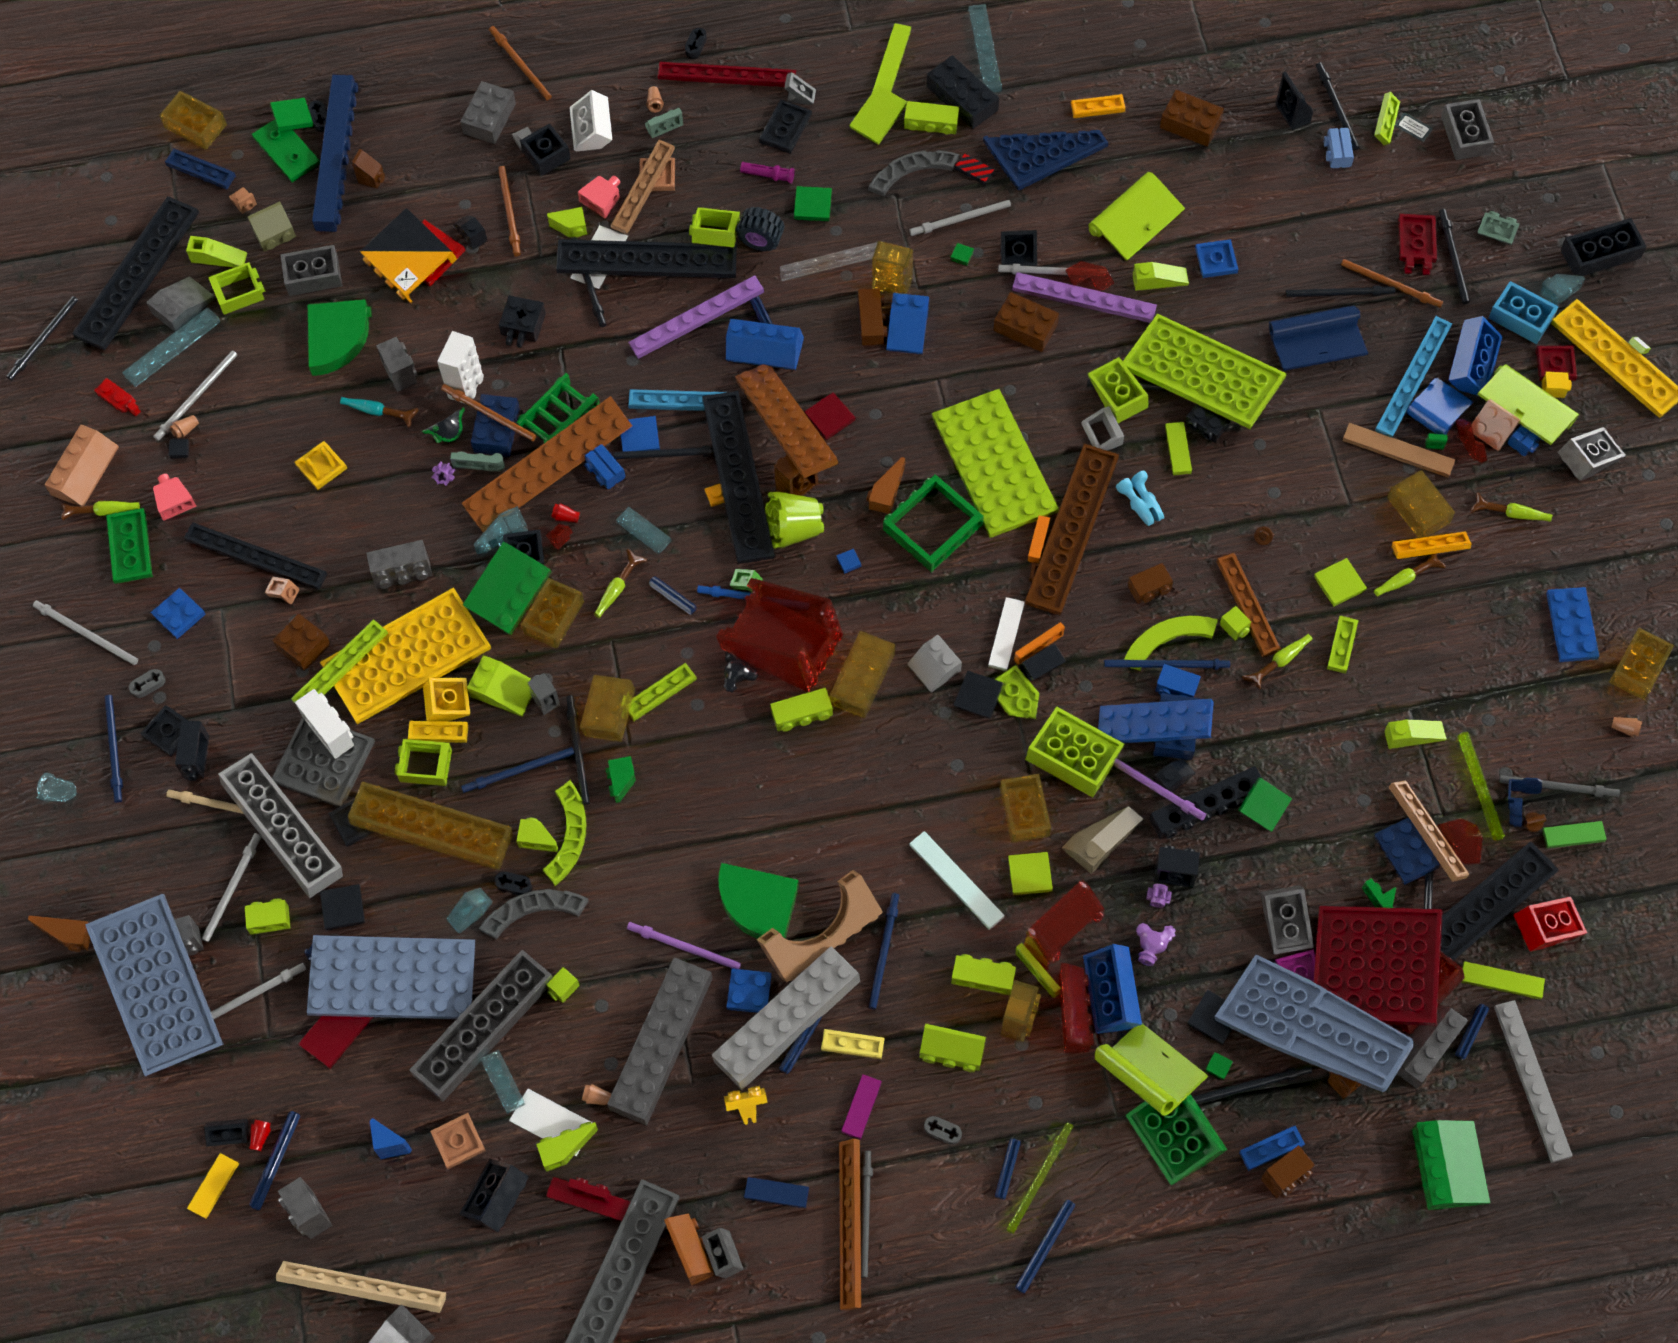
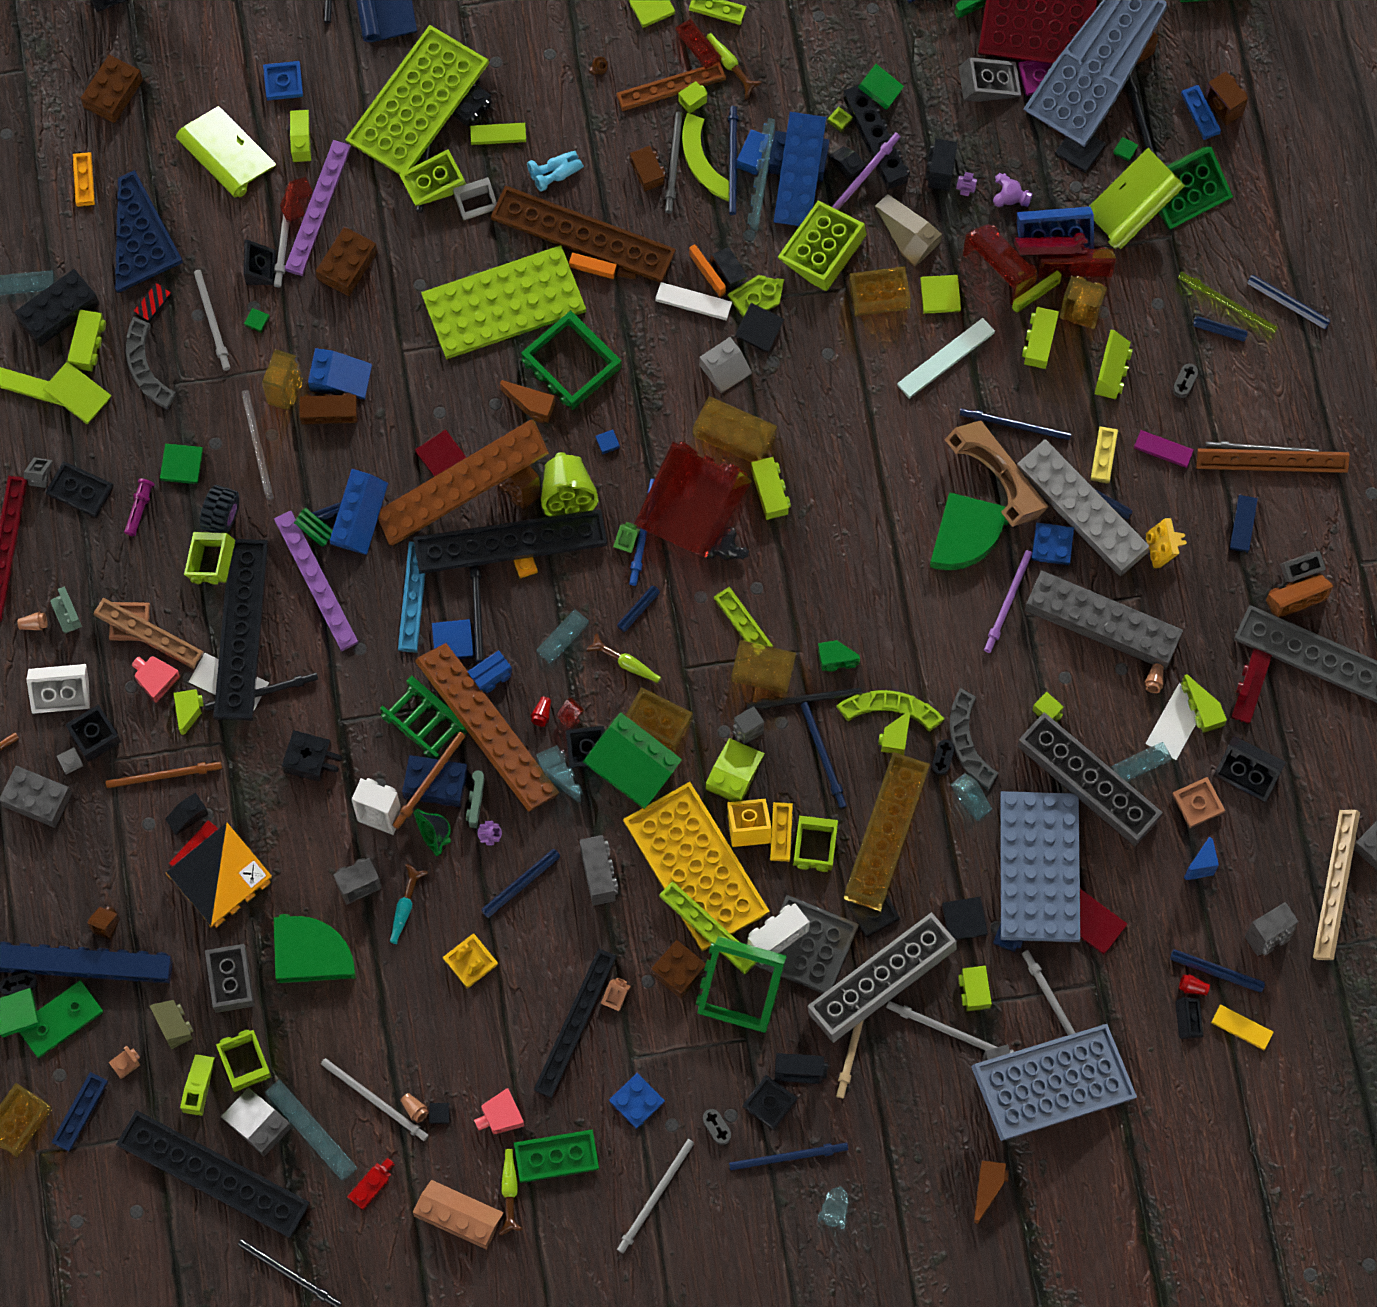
camera: 90 degrees left, 5 degrees up
none -> green tile [294,508,333,547]
none -> dark blue axle [482,849,560,918]
none -> dark grey bar [665,112,683,214]
none -> clear red plate [675,19,721,69]
none -> green window [696,936,787,1033]
none -> clear light blue plate [747,118,776,231]
none -> lime tile [827,107,853,132]
none -> dark red tile [1014,233,1088,255]

